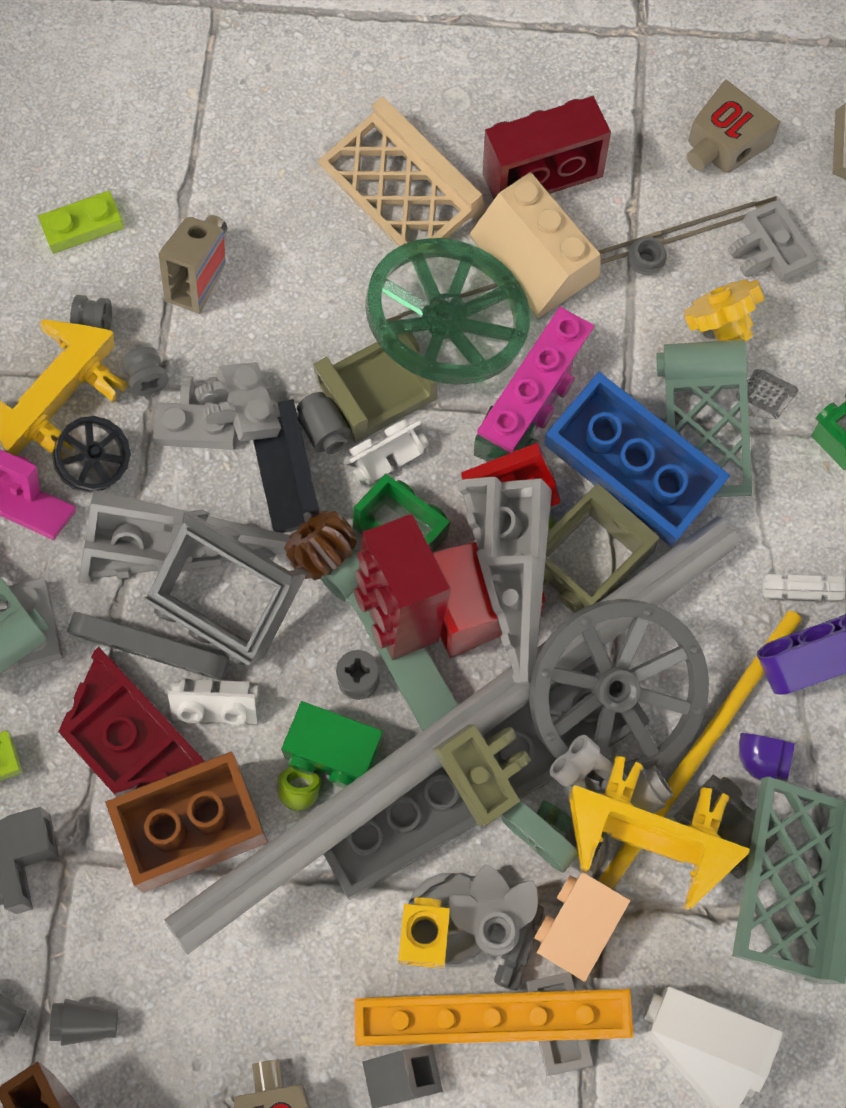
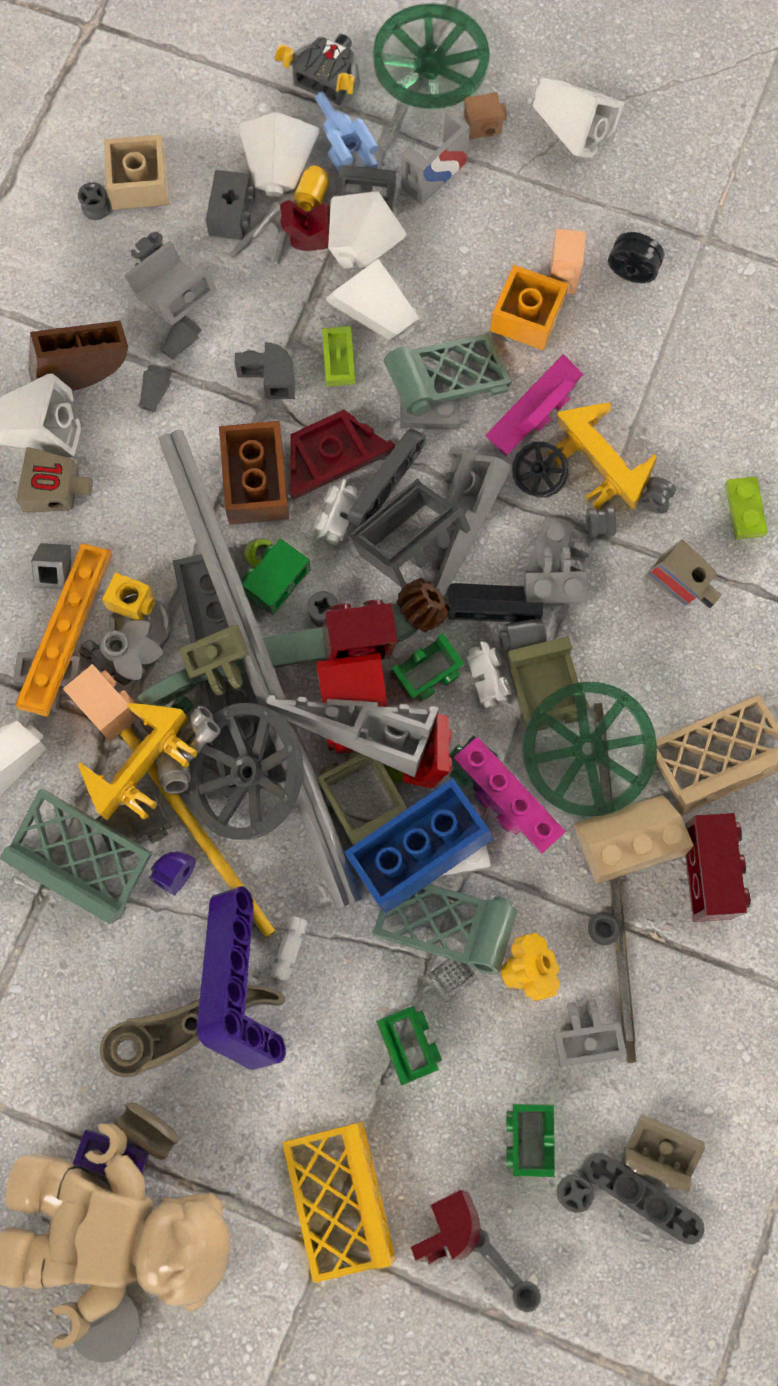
camera: 105 degrees right, 5 degrees up
dark tan torso [687,79,781,172] -> none

